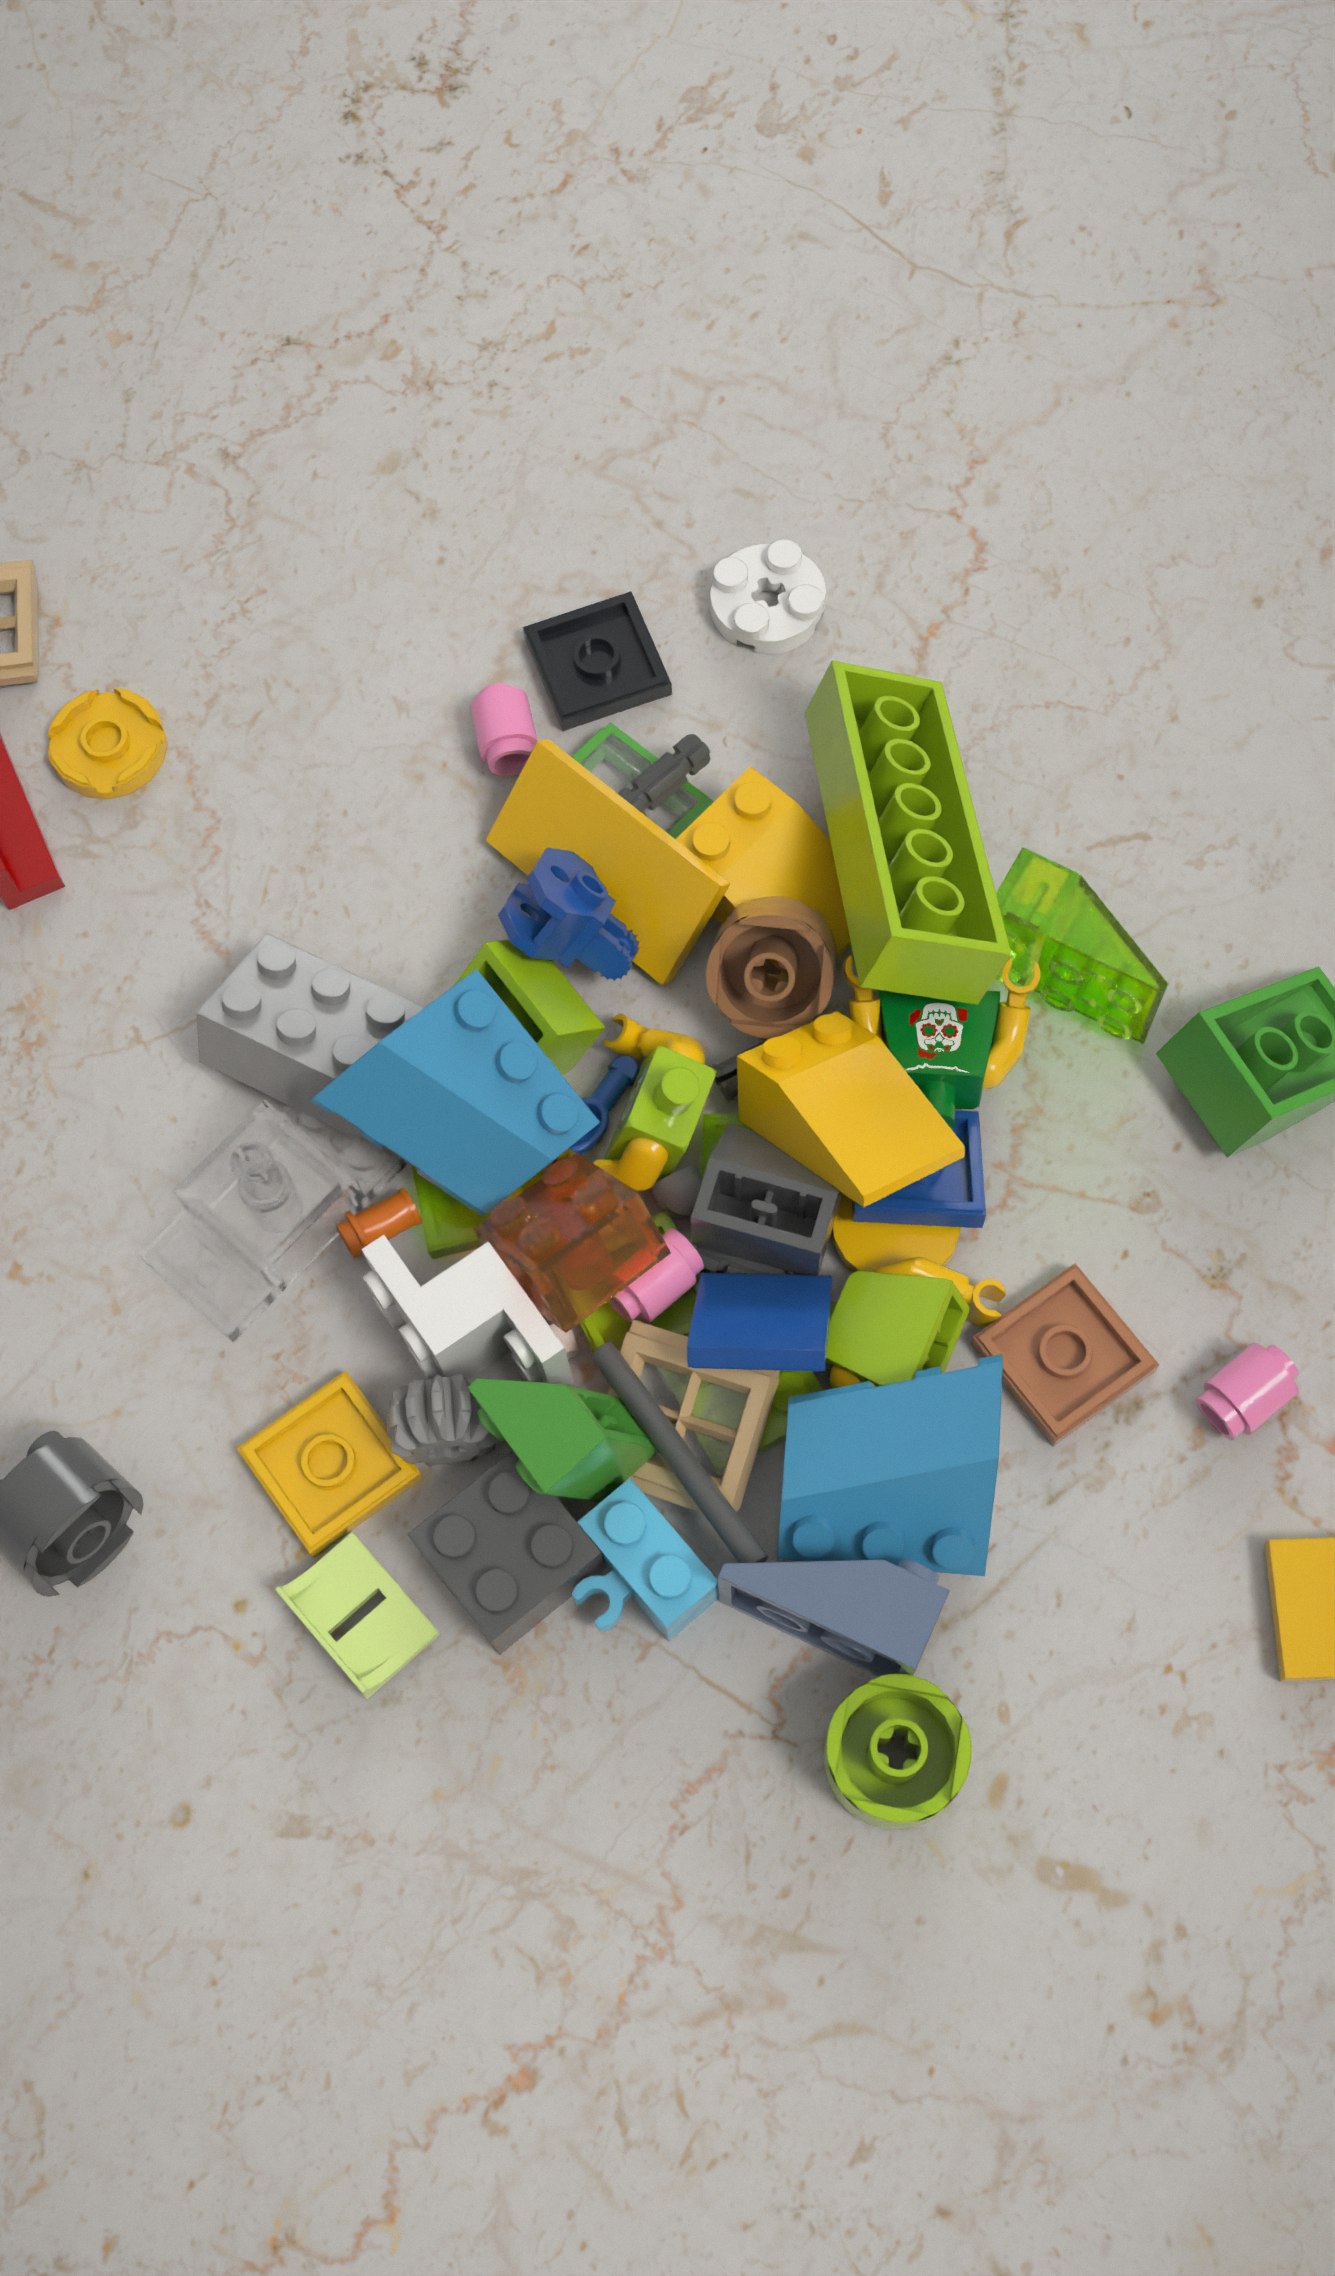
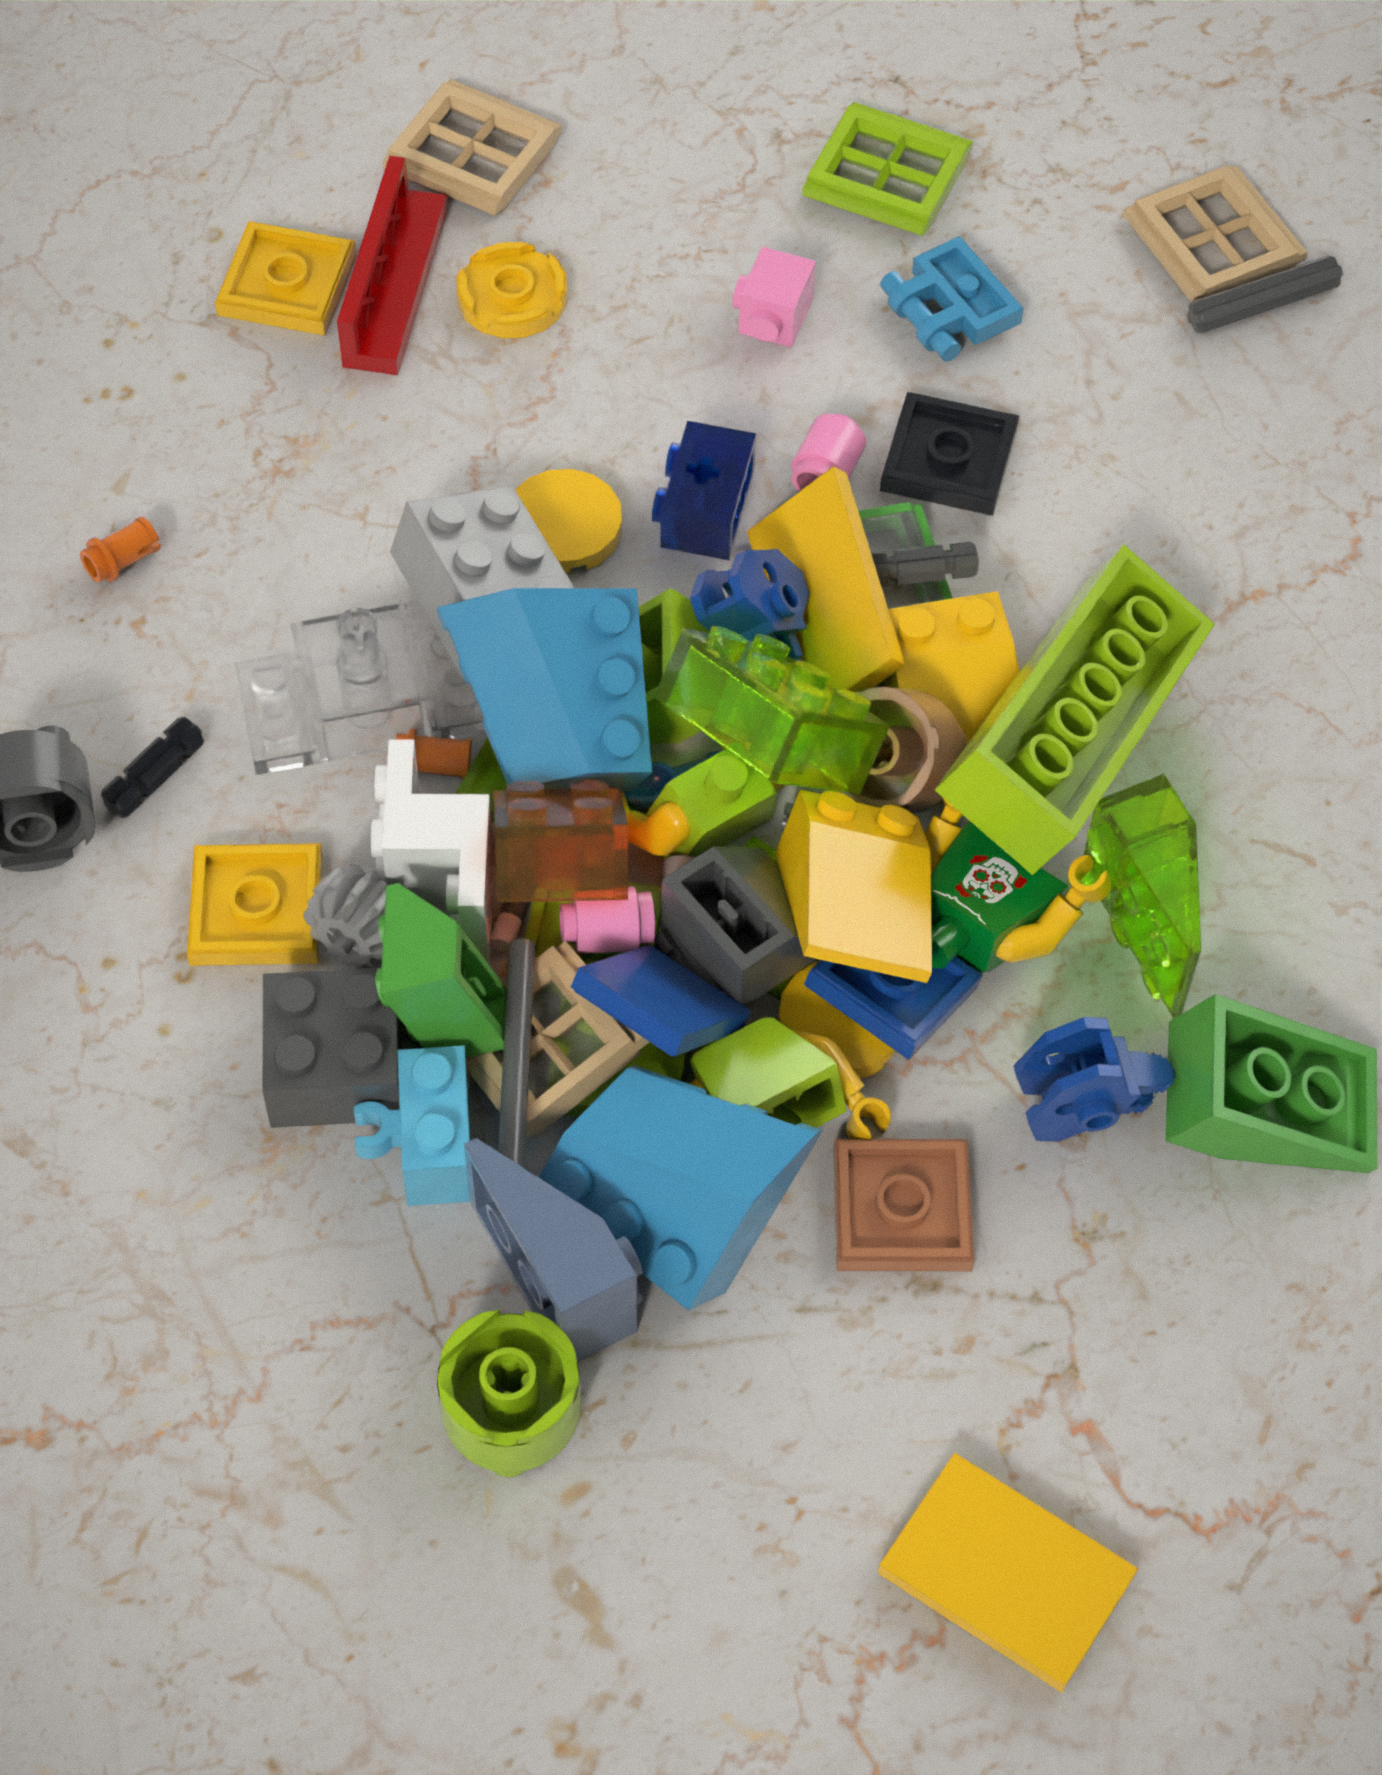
camera: 30 degrees right, 10 degrees down
yellowish green piece [275,1532,440,1700] -> none
white plate [710,539,826,655] -> none
bright pink brick [1196,1343,1299,1440] -> none
none -> black axle [101,717,204,818]
none -> yellow tile [515,469,622,573]
none -> clear blue brick [652,421,756,560]
none -> clear neon green brick [654,626,890,794]
none -> bright pink brick [732,247,816,347]
none -> lime piece [802,102,973,236]
none -> dark azure plate [880,236,1024,362]
none -> blue hinge [1013,1017,1176,1142]
none -> tan piece [1123,165,1308,302]
none -> dark grey axle [1187,255,1343,334]

